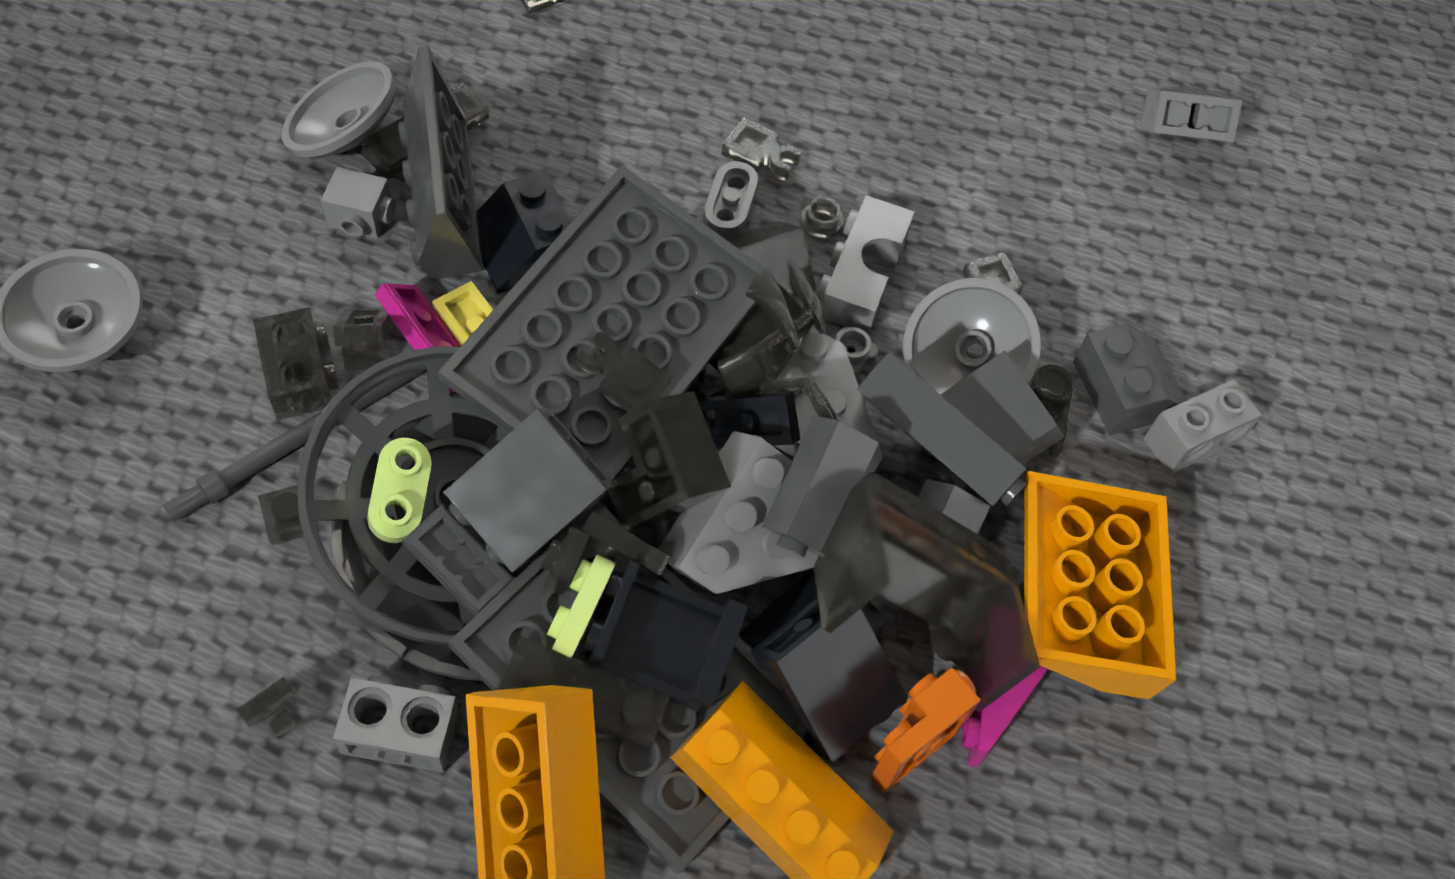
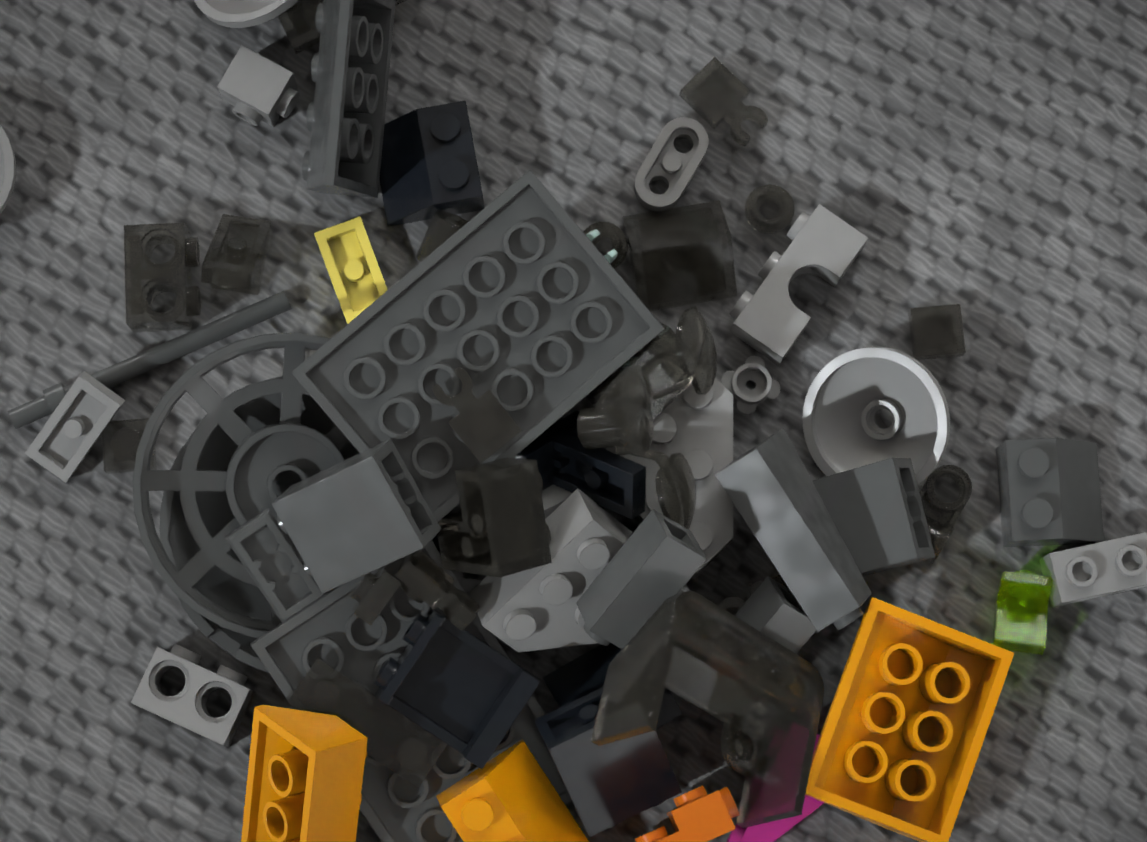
camera: 20 degrees right, 20 degrees up
clear smoke tile [236,677,297,739] -> none
yellowish green plate [367,438,432,543] -> none
dark pink tile [375,283,461,394] -> none
yellowish green plate [546,554,616,658] -> none
none -> light grey plate [25,371,125,483]
none -> clear neon green bracket [992,570,1053,655]

